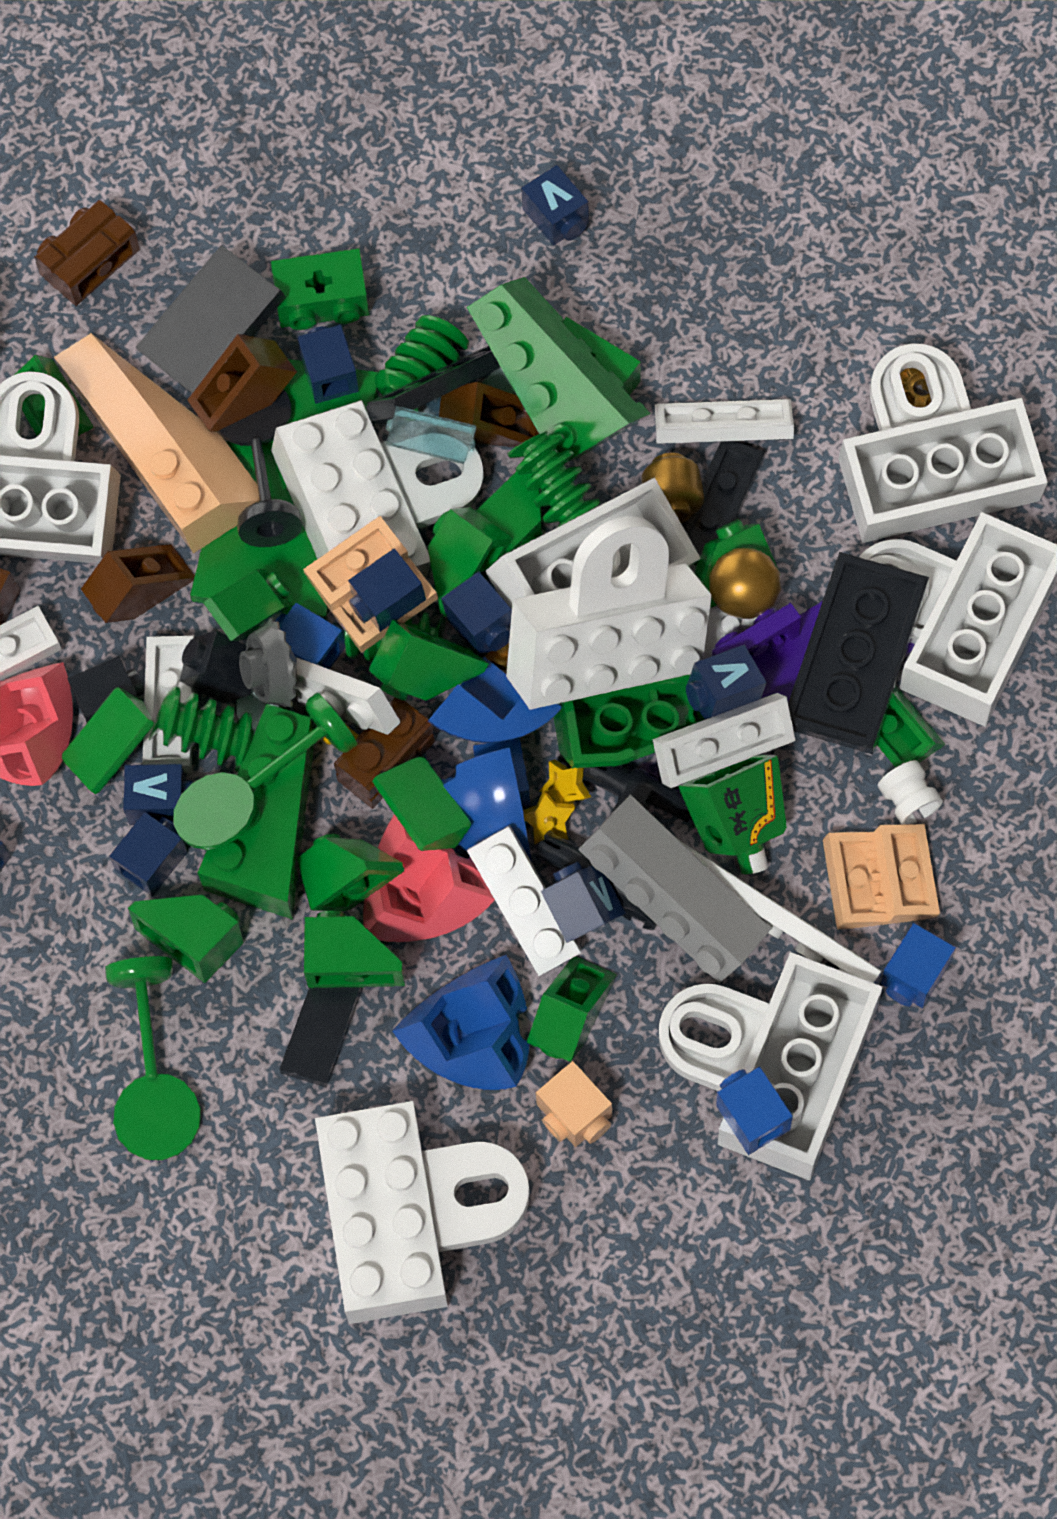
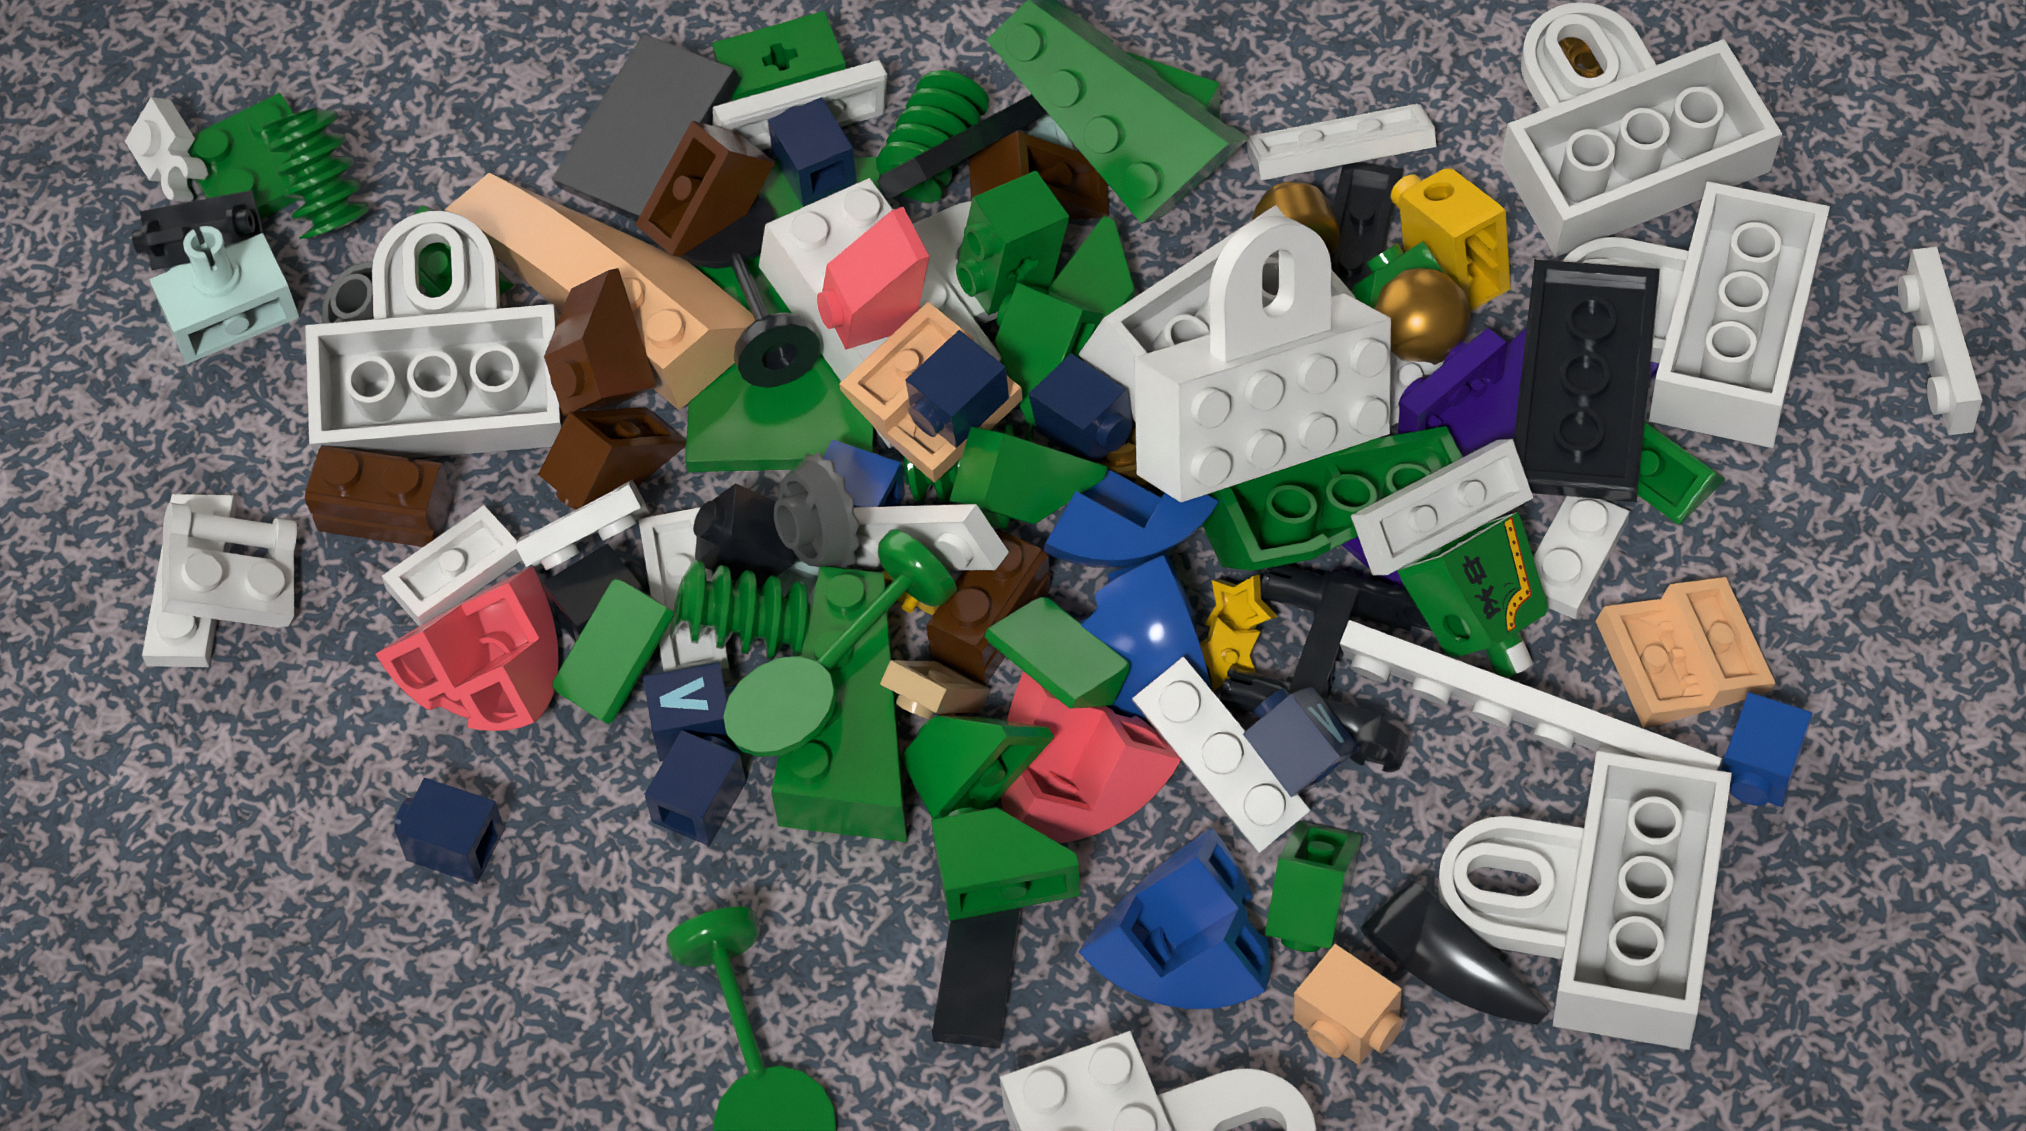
camera: 10 degrees left, 10 degrees down
reddish brown brick [34,200,140,306] -> none
green slope [128,895,244,983] -> none
green slope [203,569,292,641] -> none
clear light blue piece [386,406,476,464] -> none
green piece [507,431,600,528] -> none
light grey brick [578,795,771,983] -> none
dark blue brick [686,645,767,720] -> none
blue brick [716,1066,793,1156] -> none
white wheel [878,760,943,825] -> none
none -> white plate [514,480,649,571]
none -> reddish brown slope [544,268,657,416]
none -> white tile [713,60,887,150]
none -> coral slope [817,207,930,350]
none -> tan plate [880,660,991,719]
none -> green brick [956,171,1069,316]
none -> black piece [1360,879,1550,1025]
none -> yellow torso [1390,169,1511,312]
none -> white plate [1533,496,1630,619]

